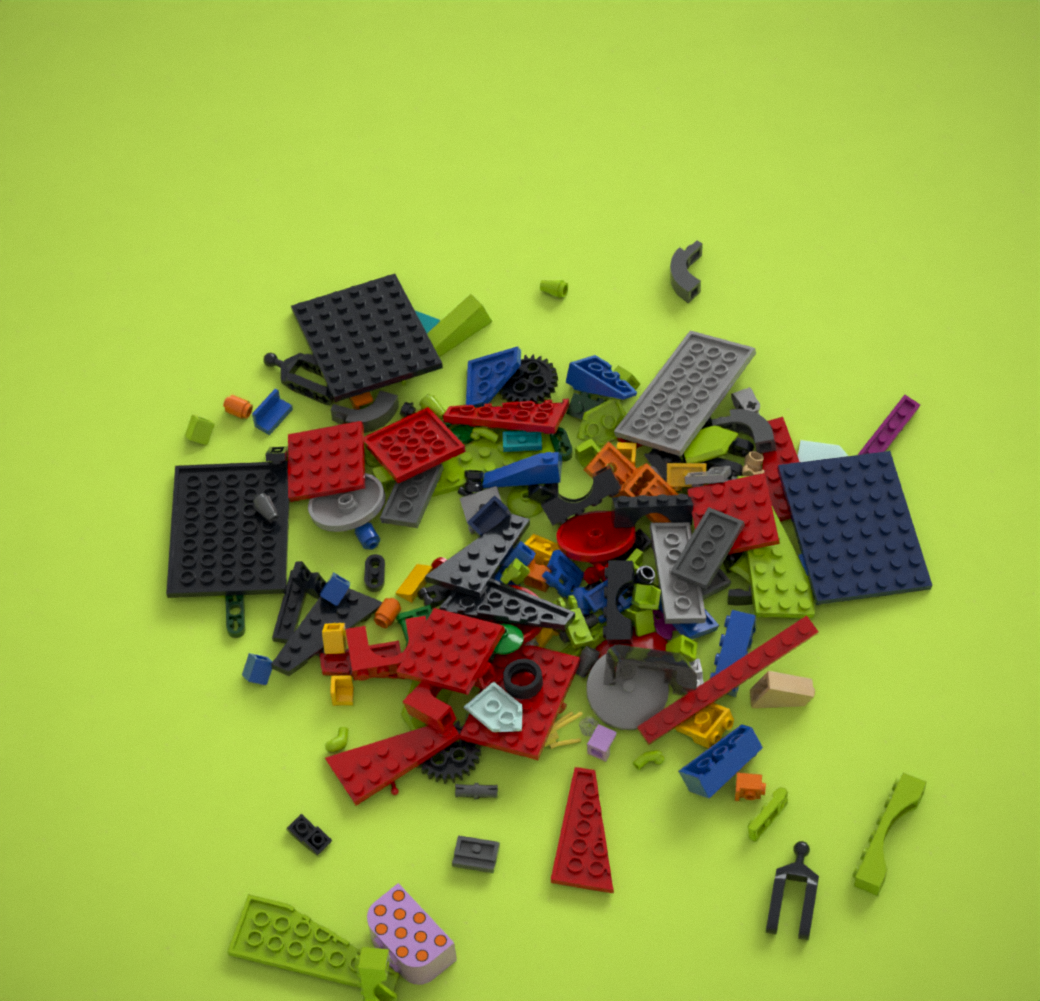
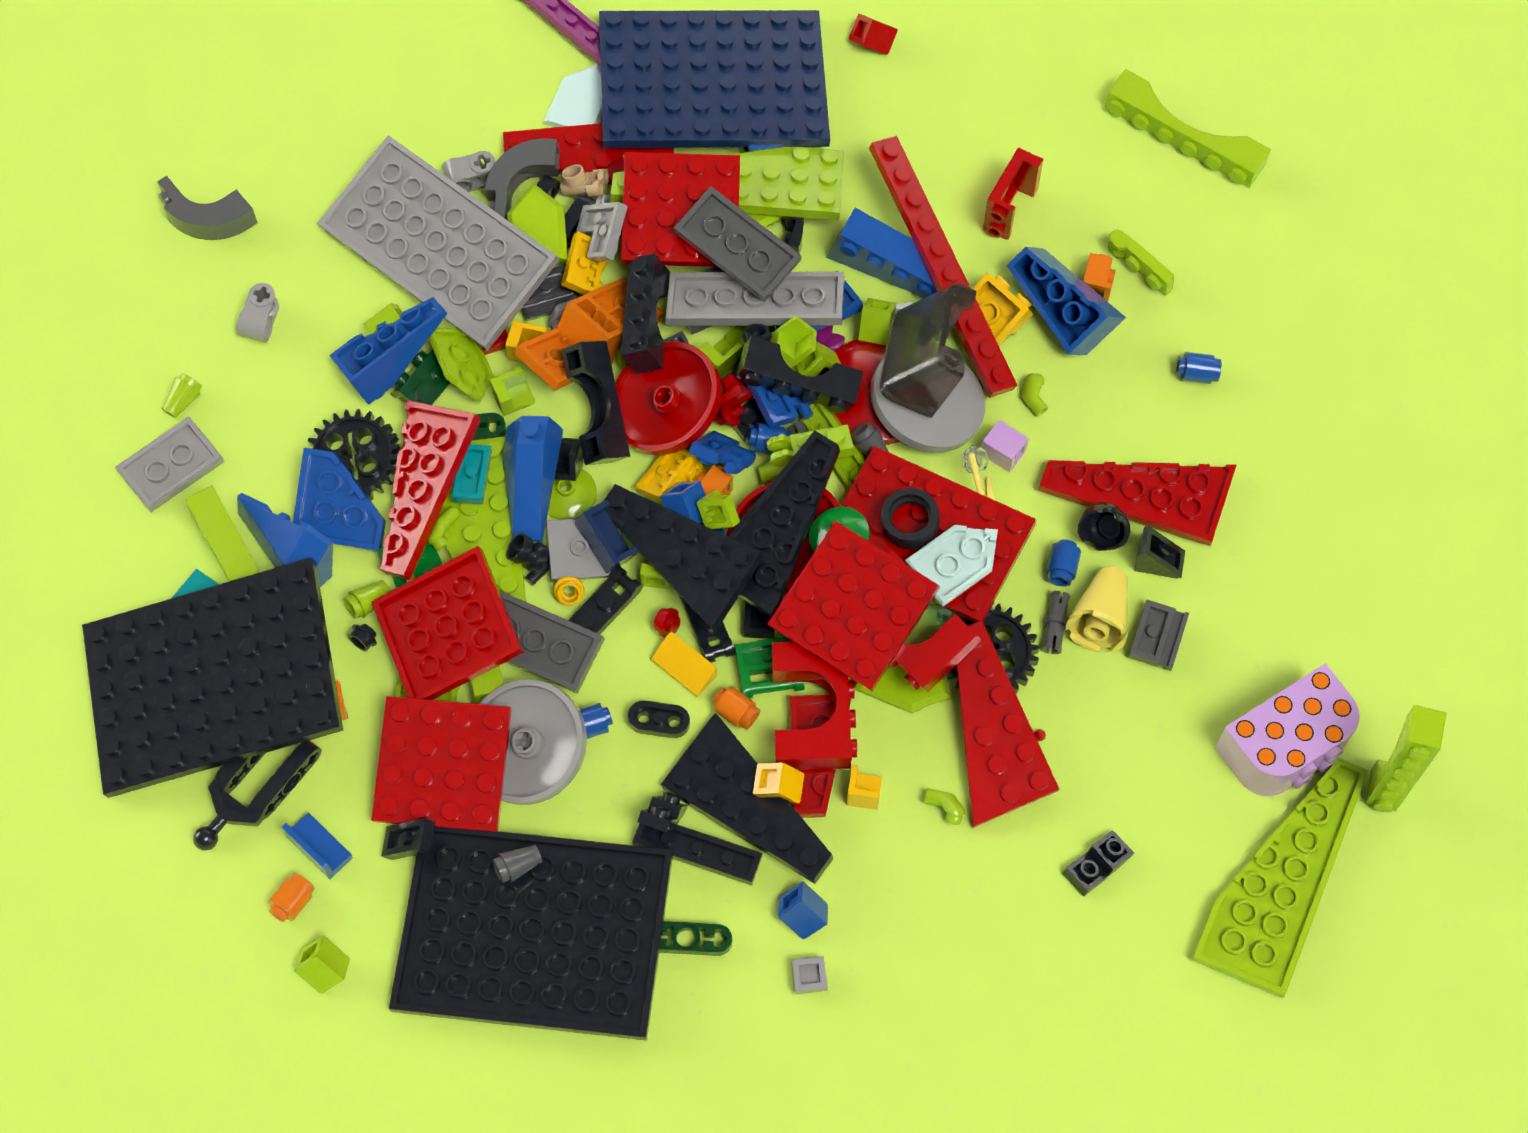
camera: 85 degrees left, 10 degrees up
blue panel [320,572,350,606] -> none
dark grey arch [331,390,399,433] -> none
tan slope [750,671,815,708] -> none
black piece [766,841,819,940] -> none
none -> light grey tile [115,417,224,513]
none -> light grey piece [236,283,279,342]
none -> blue wedge [237,493,333,587]
none -> yellow plate [554,576,584,606]
none -> black plate [568,566,643,634]
none -> light grey plate [792,956,828,995]
none -> red panel [849,13,898,55]
none -> red panel [983,147,1044,240]
none -> blue brick [1046,539,1081,587]
none -> light yellow cone [1066,566,1128,652]
none -> black hair [1078,502,1131,551]
none -> slope [1134,526,1185,579]
none -> blue brick [1176,352,1222,384]

